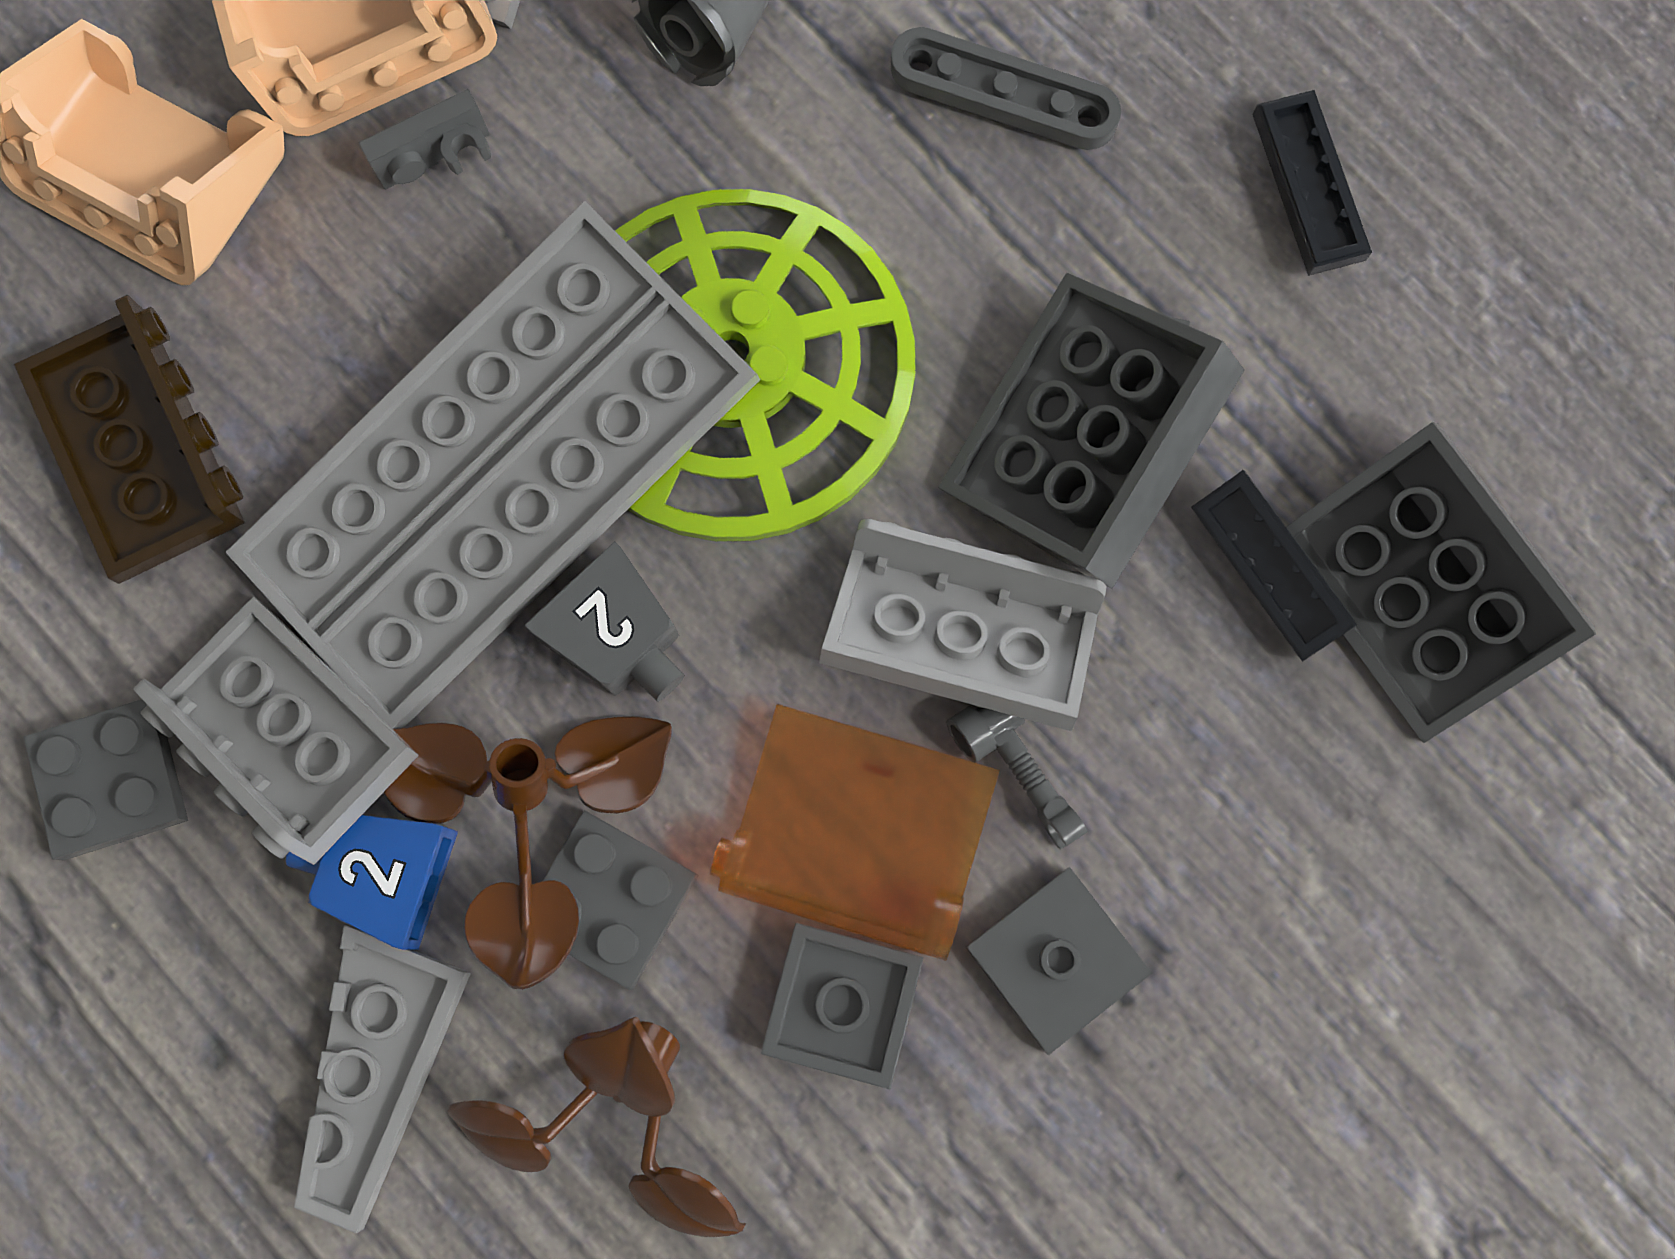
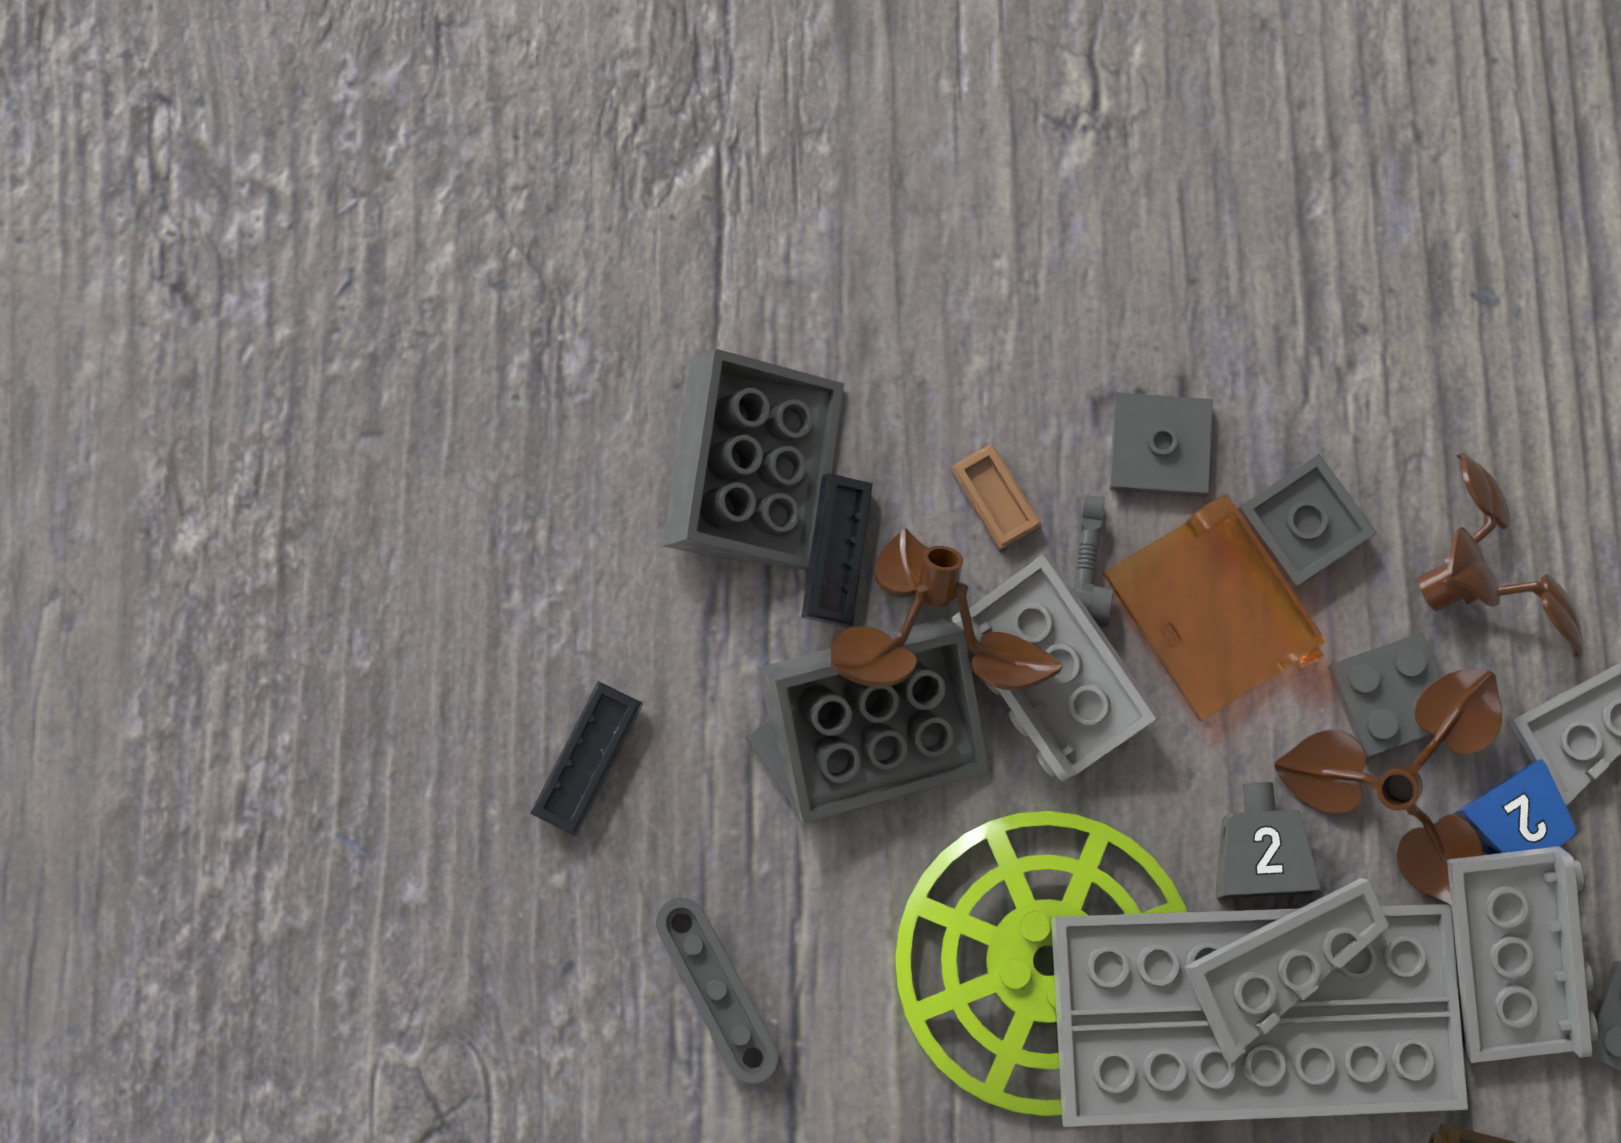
camera: 135 degrees left, 0 degrees up
none -> reddish brown plant [830,528,1063,691]
none -> medium nougat tile [950,443,1042,552]
none -> light grey wing [1184,878,1389,1063]

